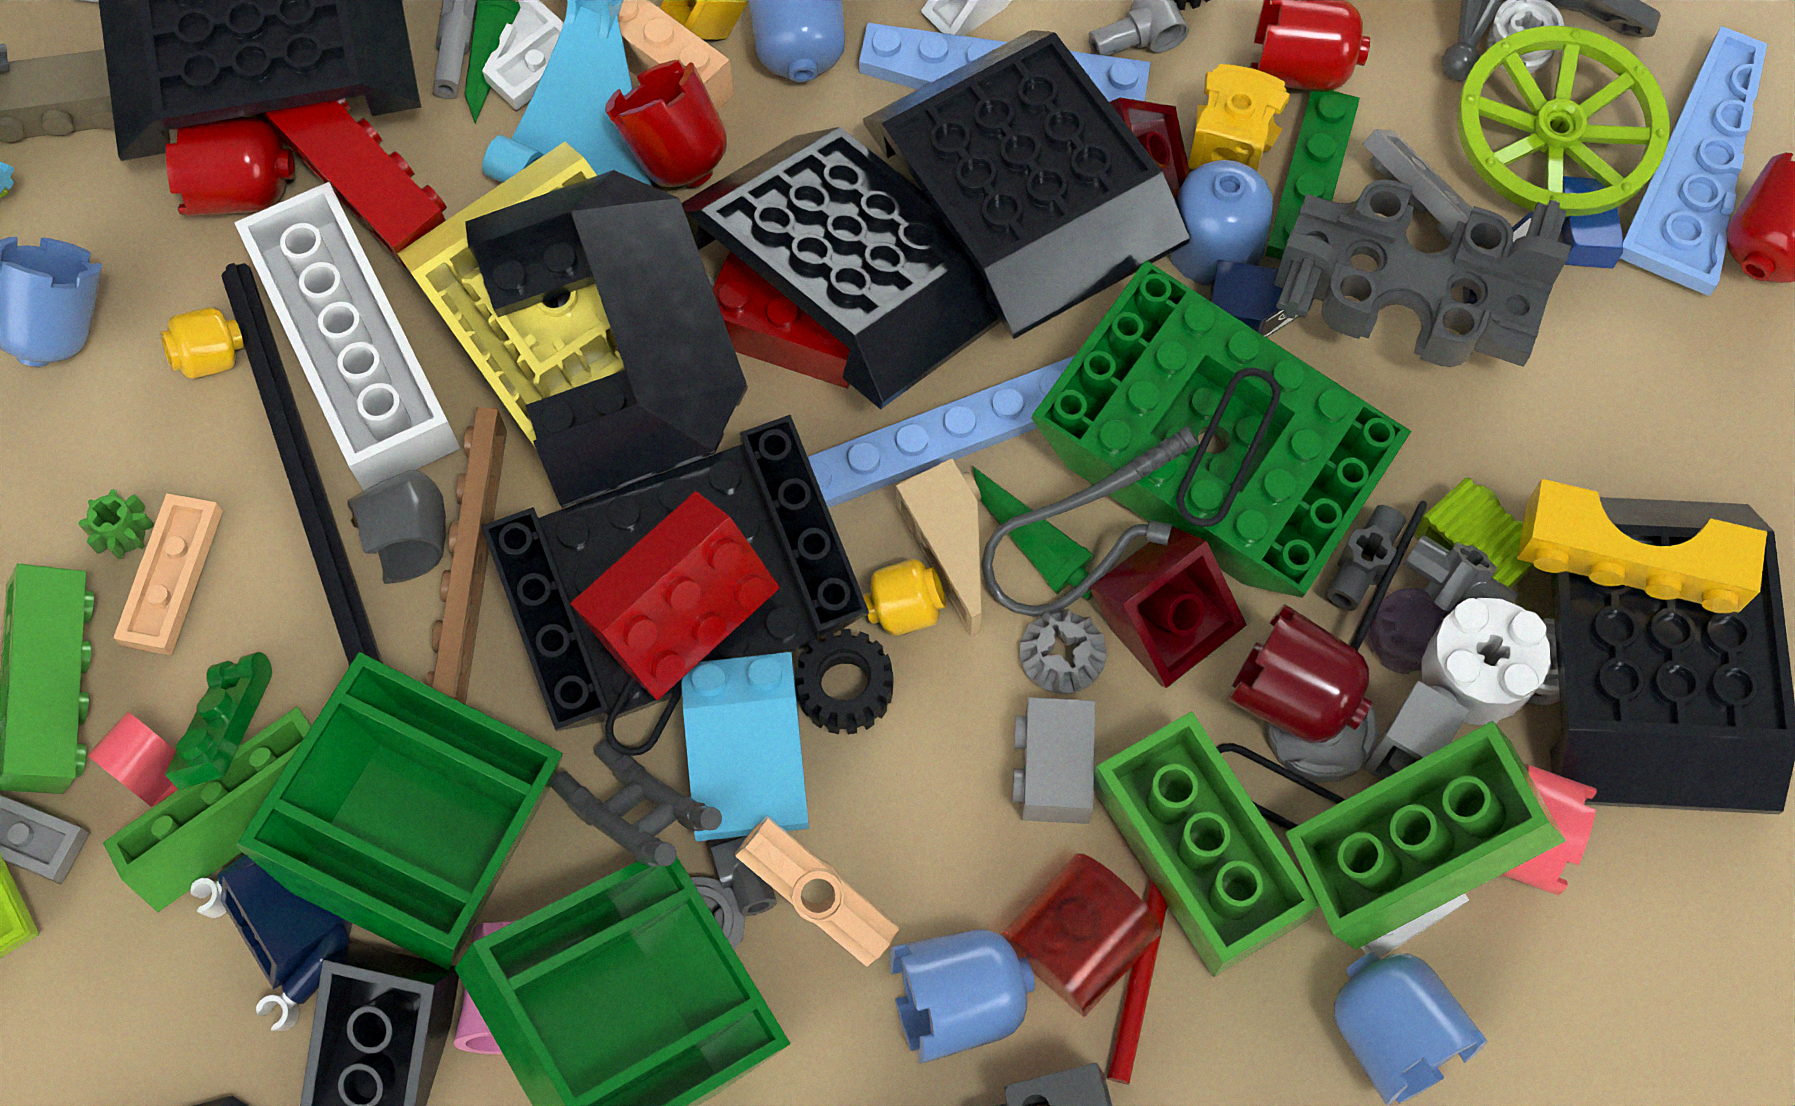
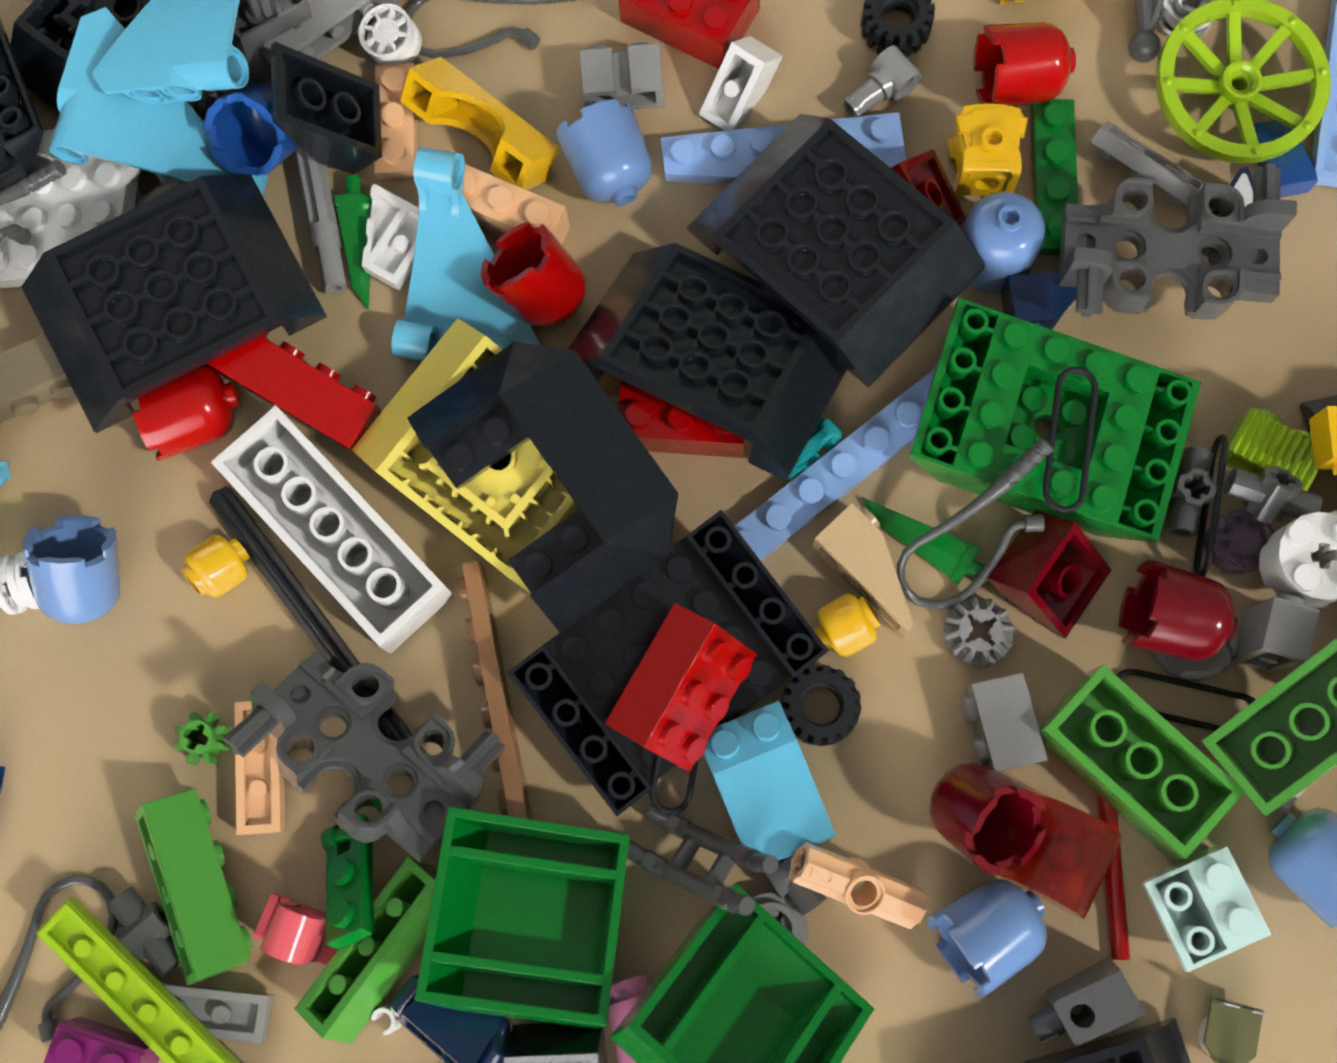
camera: 10 degrees left, 10 degrees up
dark grey piece [348,470,446,584] -> none
none -> dark grey gear [224,652,505,863]
none -> teal piece [789,418,842,479]
none -> dark red cylinder [930,762,1046,875]
none -> light aqua slope [1142,846,1272,972]

